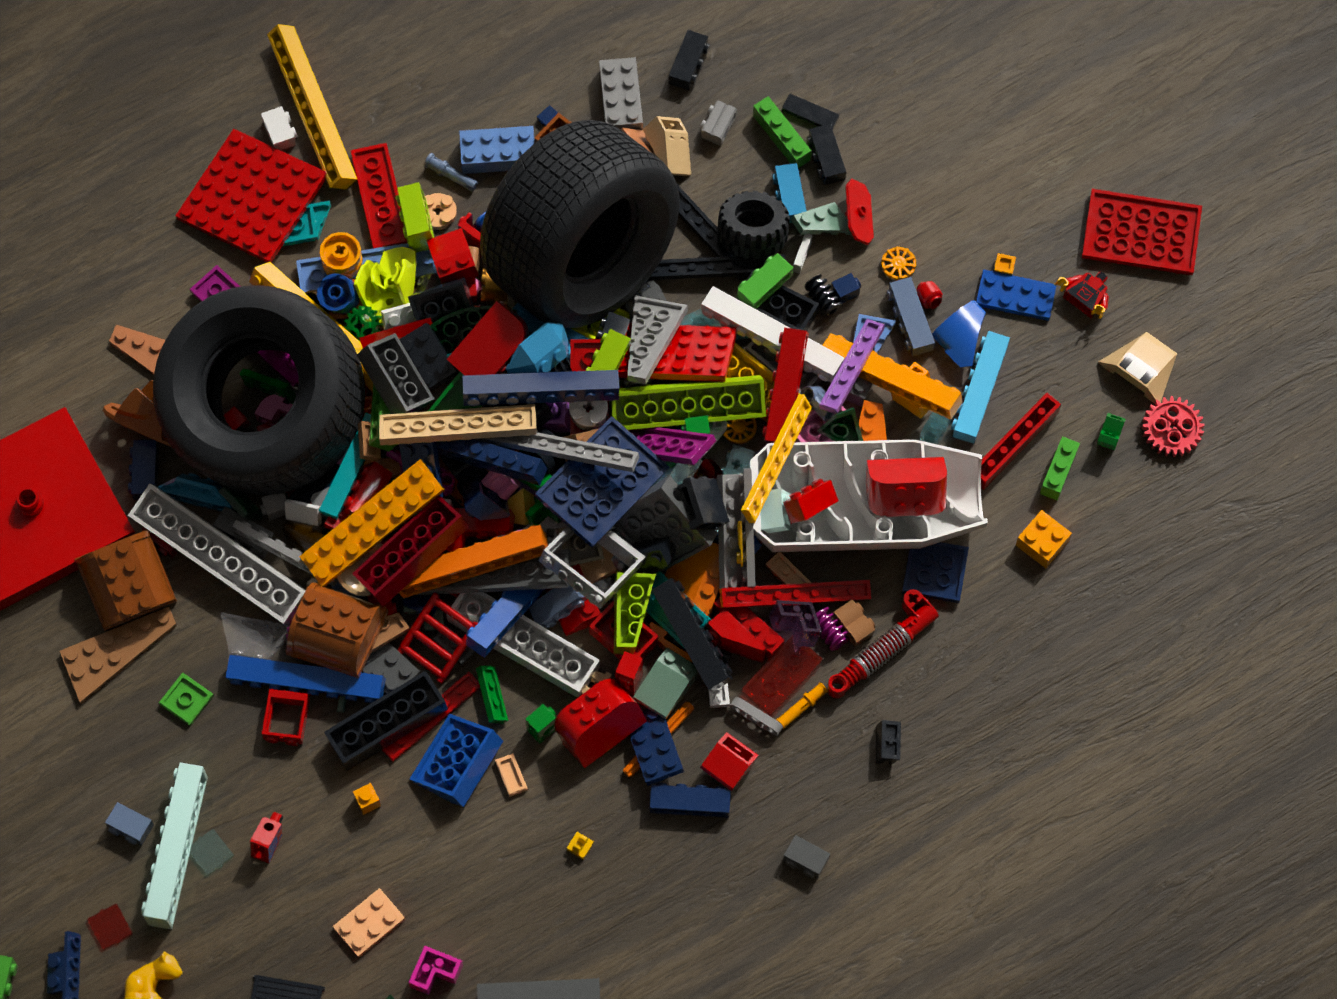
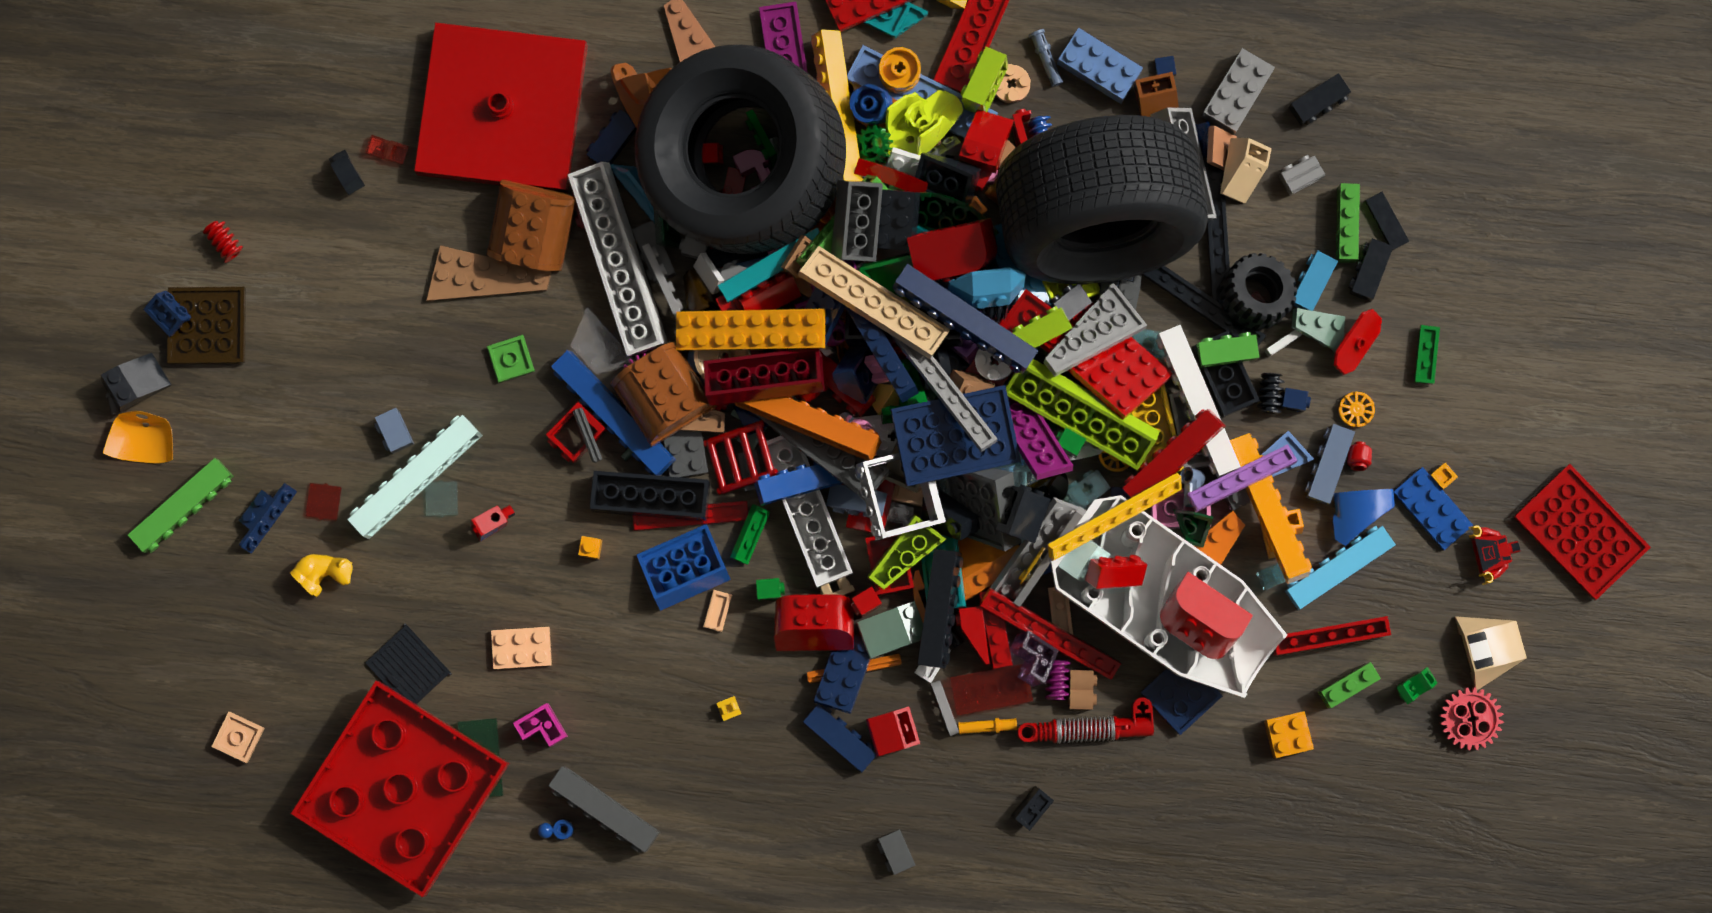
camera: 40 degrees right, 15 degrees up
none -> dark grey axle [573,408,602,463]
none -> green plate [1414,325,1440,385]

